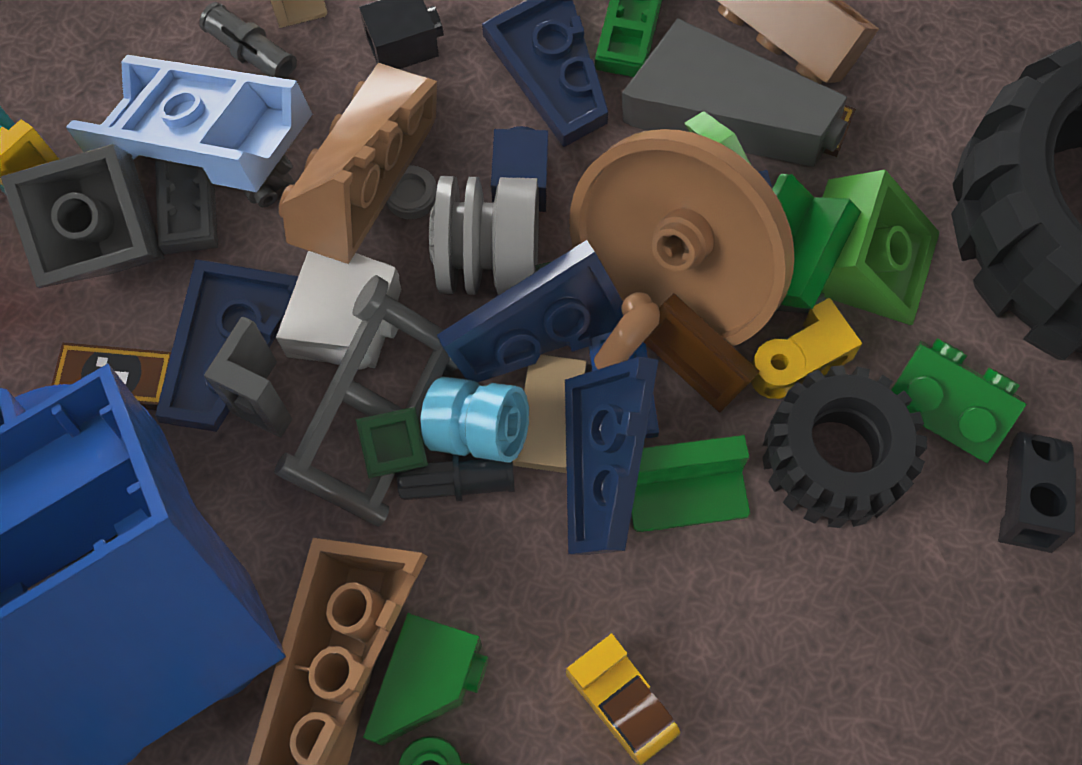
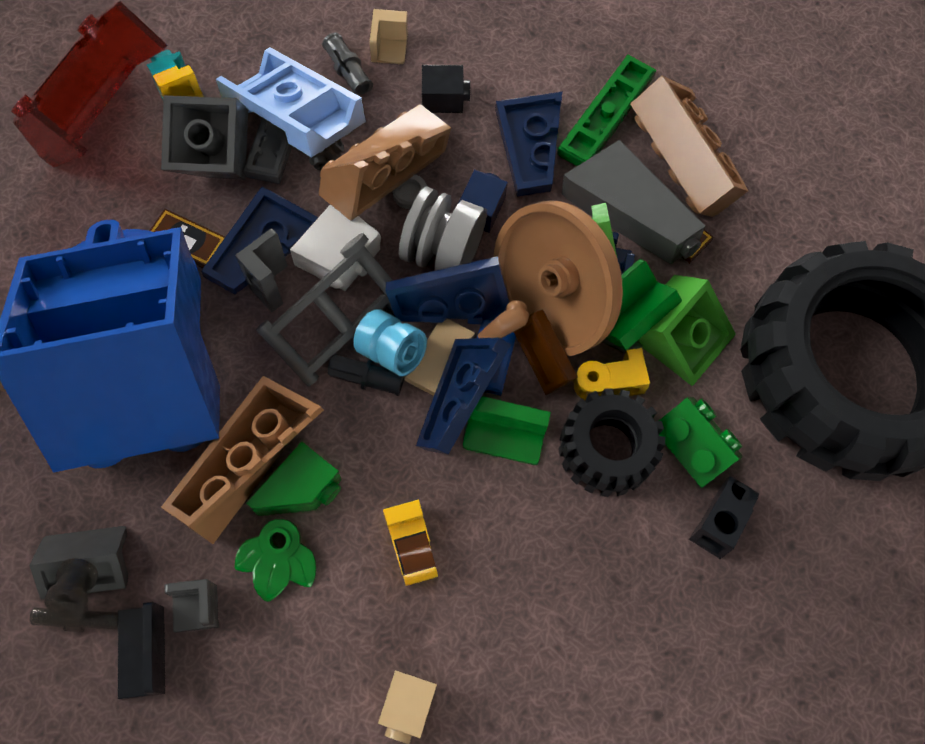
camera: 15 degrees right, 0 degrees up
dark green tile [356,407,428,479] -> none

